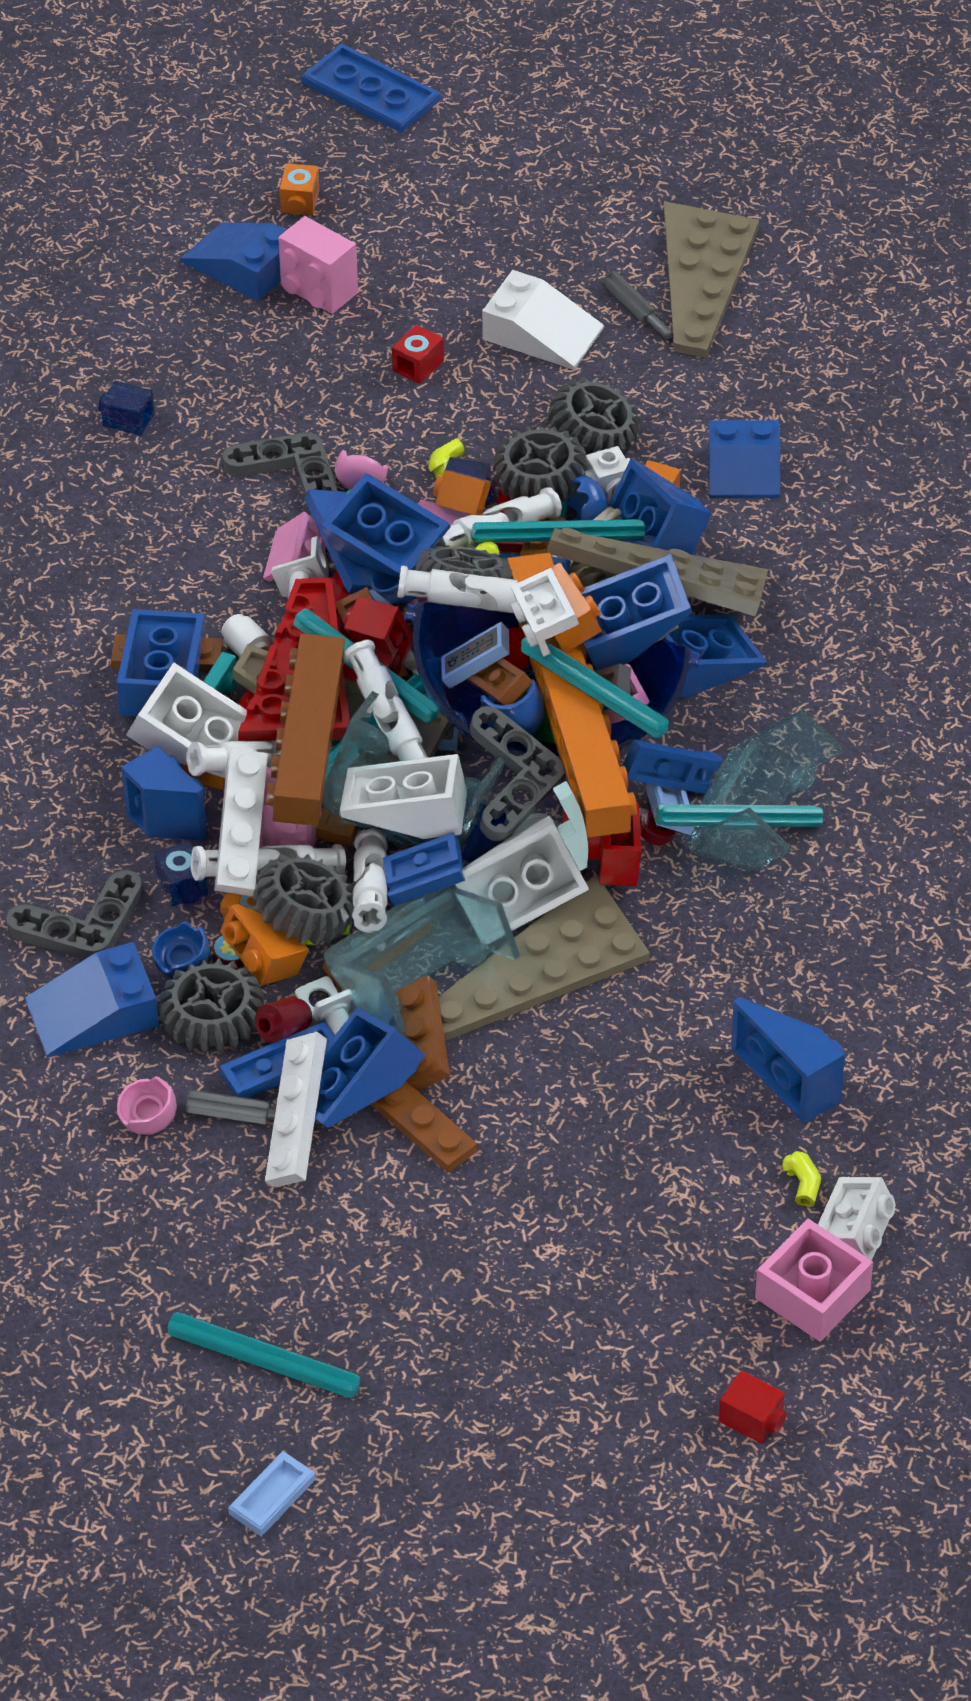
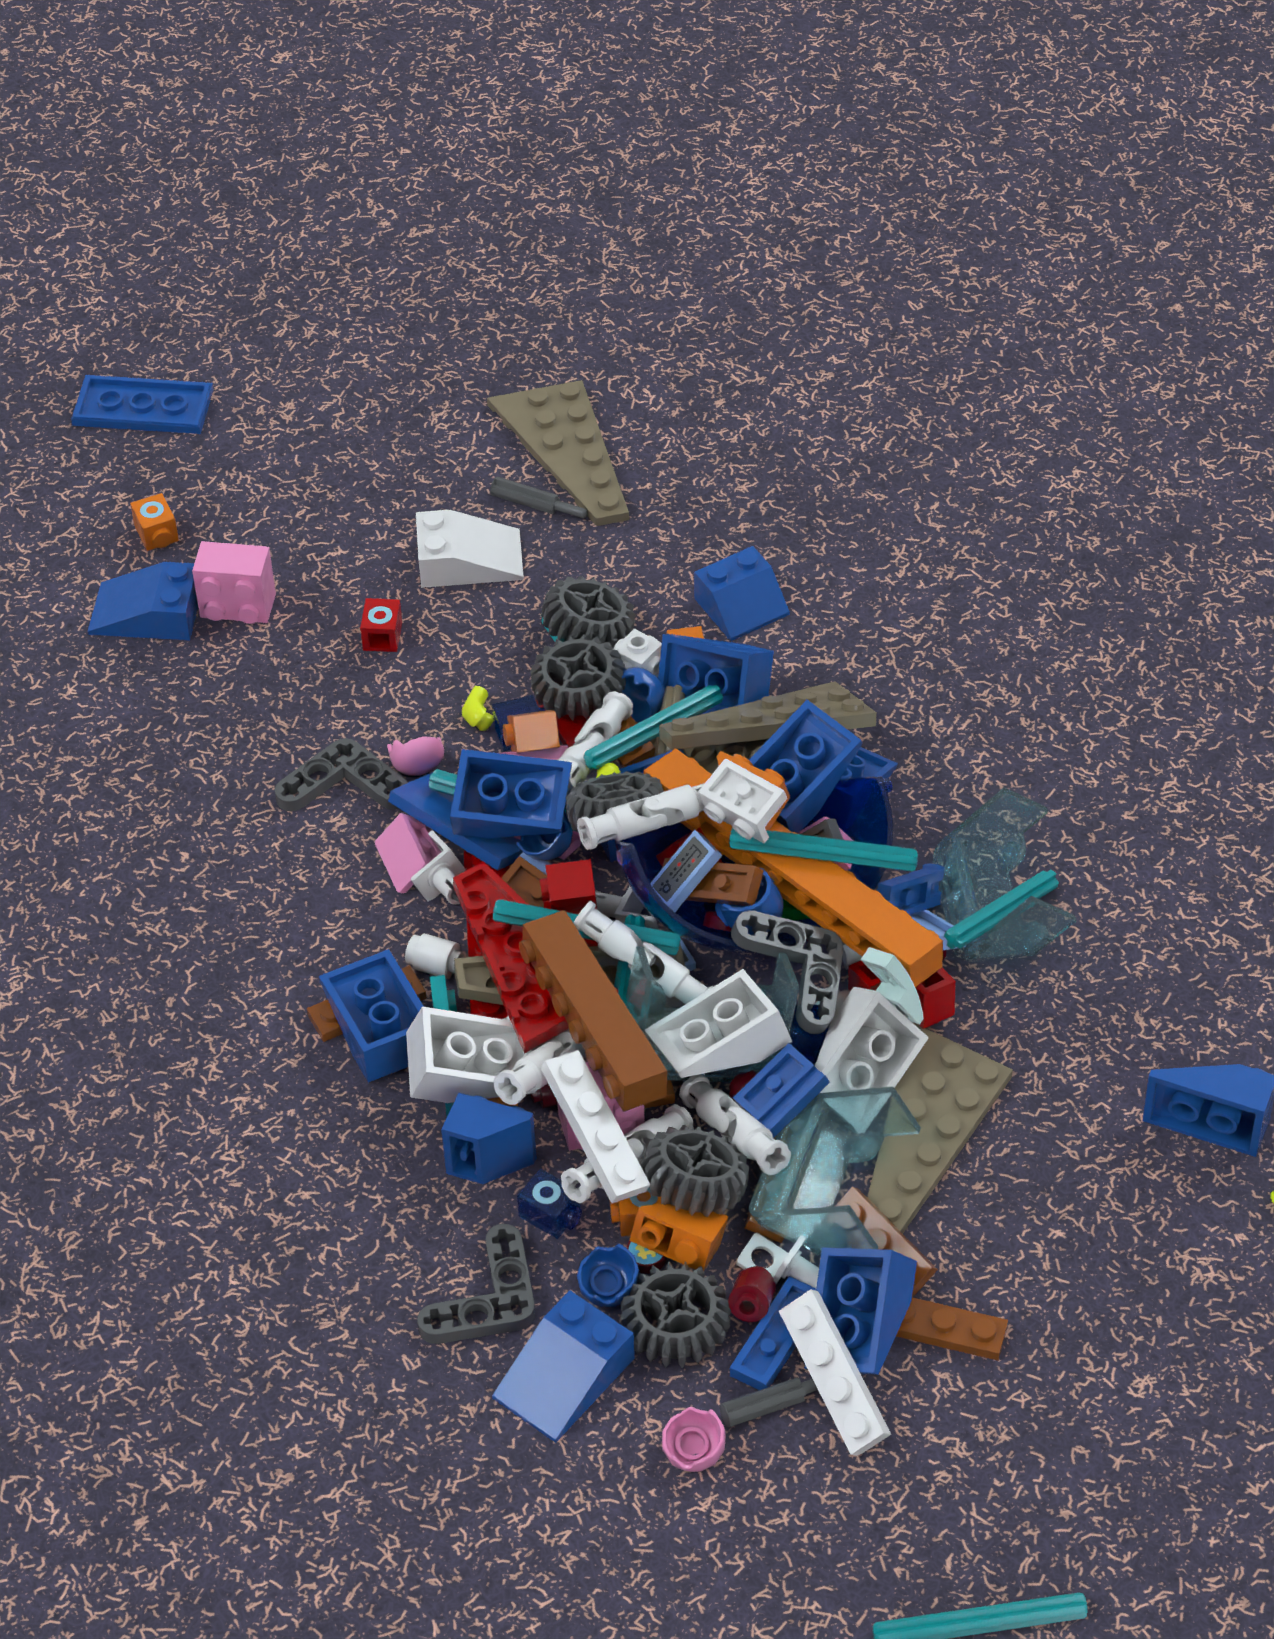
camera: 30 degrees left, 0 degrees up
clear blue brick [98,380,155,436] -> none

